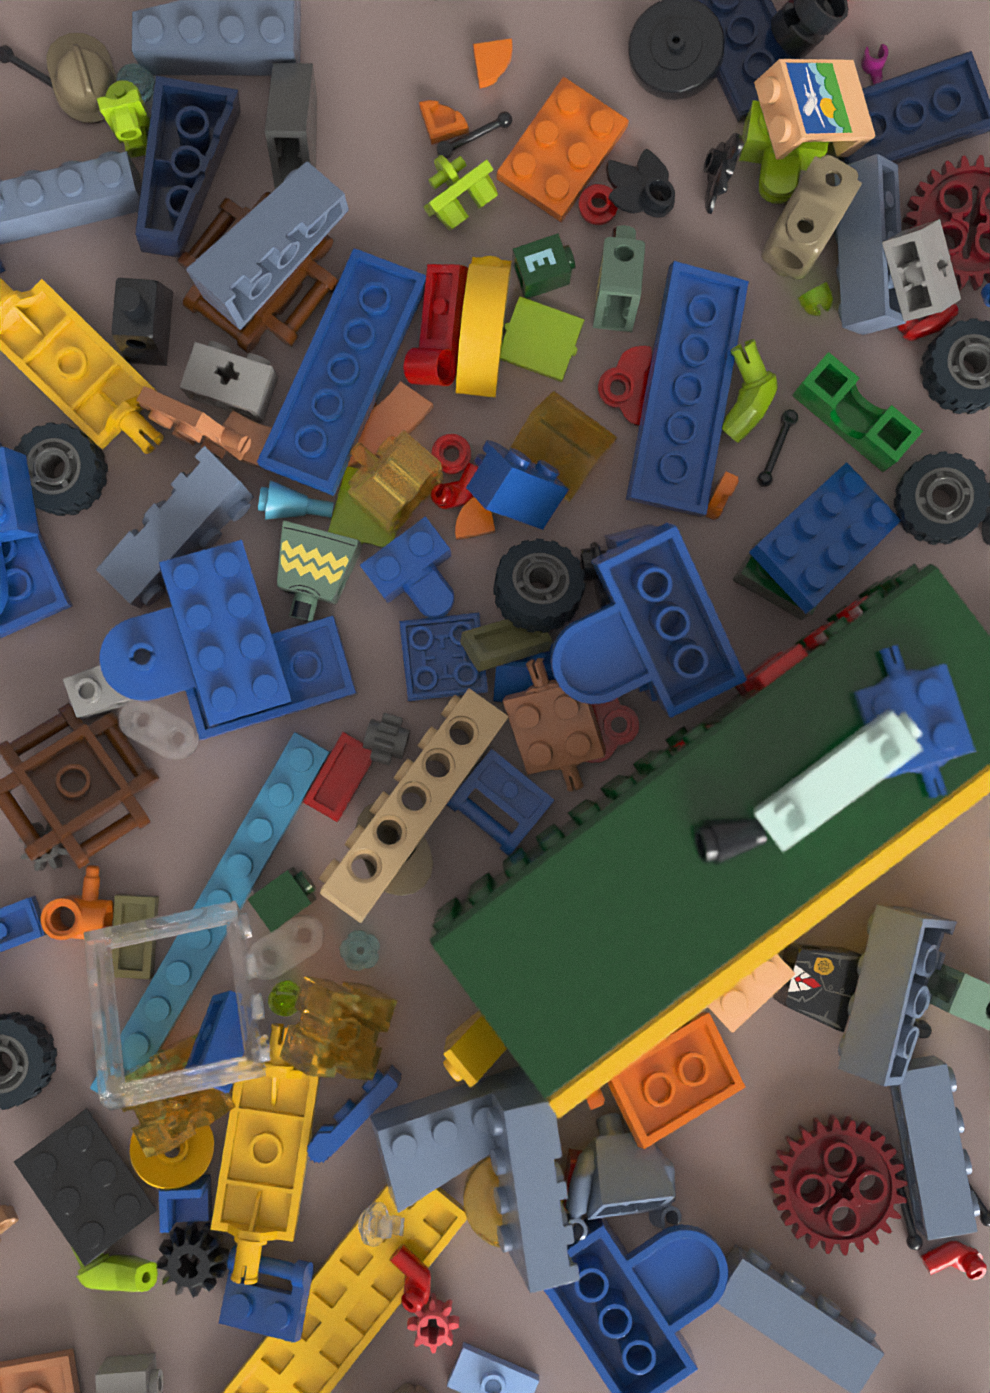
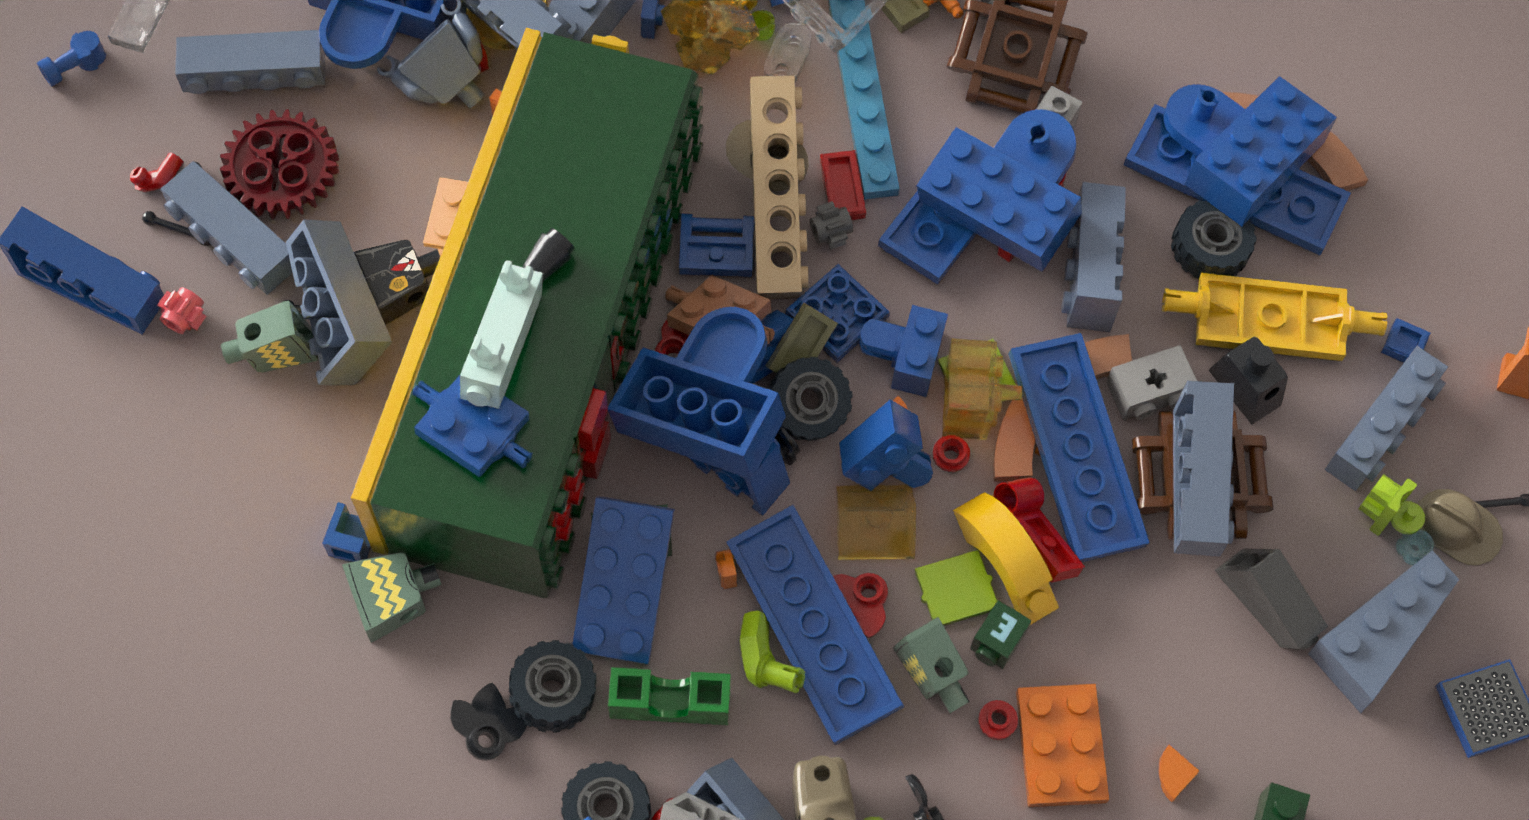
camera: 140 degrees right, 20 degrees down
clear plate [119,700,199,759] -> none
dark blue wedge [135,76,241,258] -> none
nougat plate [136,386,251,461] -> none
dark green brick [247,867,317,933] -> none
medium azure cone [258,480,334,520] -> none
sand green torso [277,521,363,622] -> none
clear light blue plate [340,930,380,971] -> none
orange tile [419,100,469,145] -> none
lime hips [423,155,498,231] -> none
red arm [431,462,478,509] -> none
black hinge [437,111,513,159] -> none
black plate [606,149,675,218] -> none
orange plate [607,1012,746,1149] -> none
black hinge [757,409,798,487] -> none
clear neon green hinge [797,281,833,317] -> none

